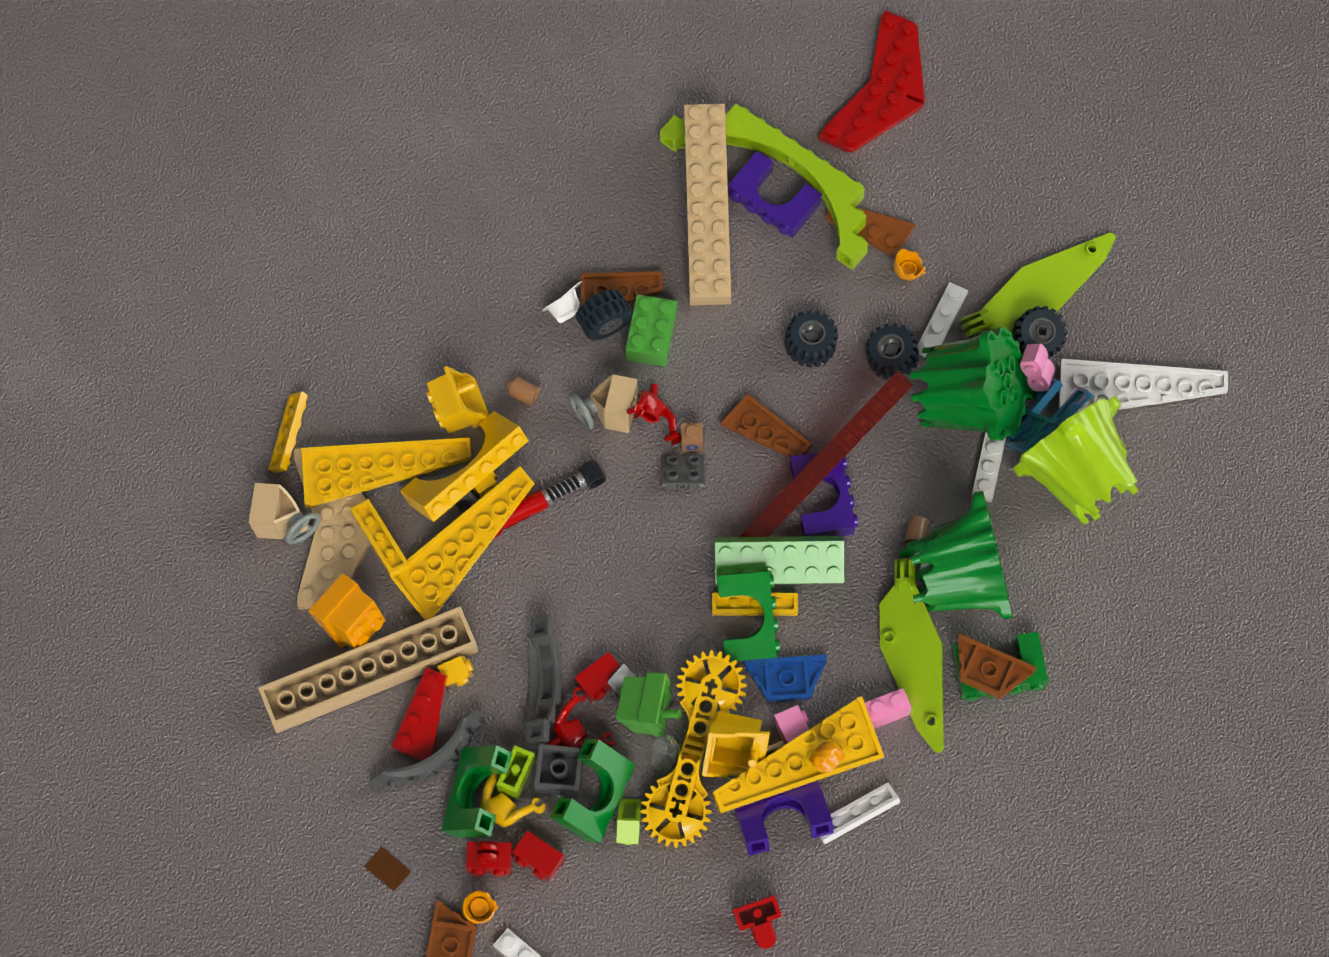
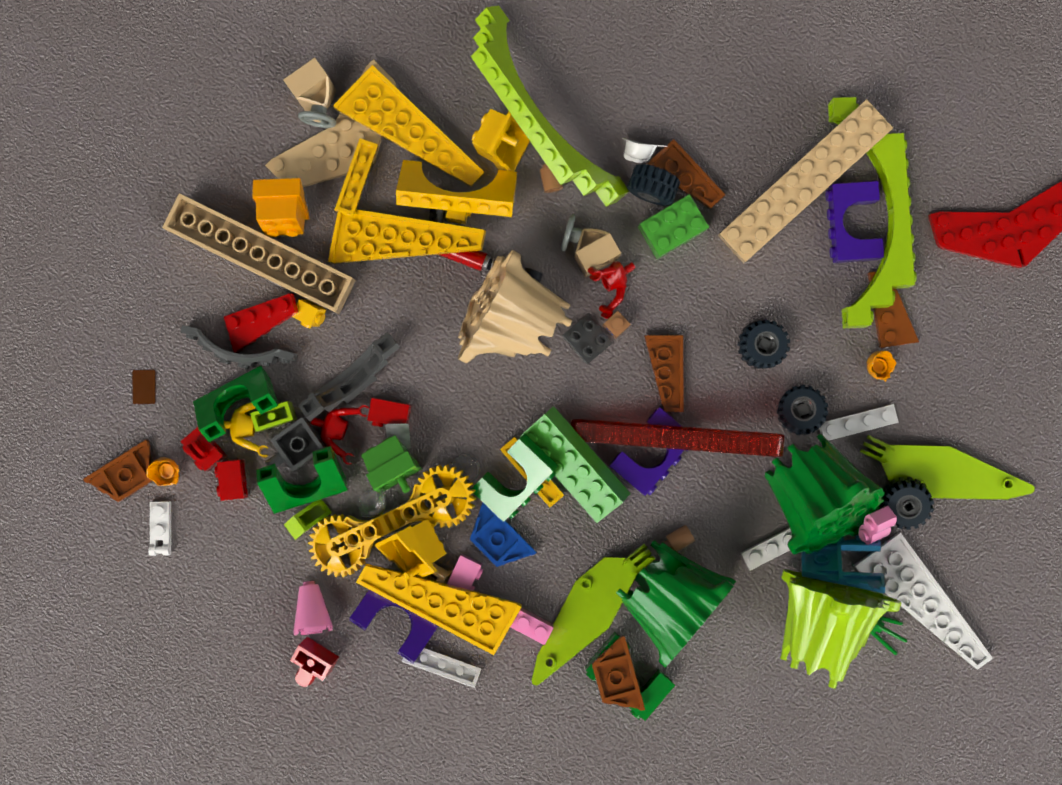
camera: 50 degrees right, 20 degrees up
yellow plate [268,391,308,473] -> none
light orange hair [811,741,846,774] -> none
none -> bright pink cone [294,581,333,636]
none -> tan piece [458,250,572,363]
none -> lime arch [471,5,630,207]
none -> green plant [870,616,907,655]

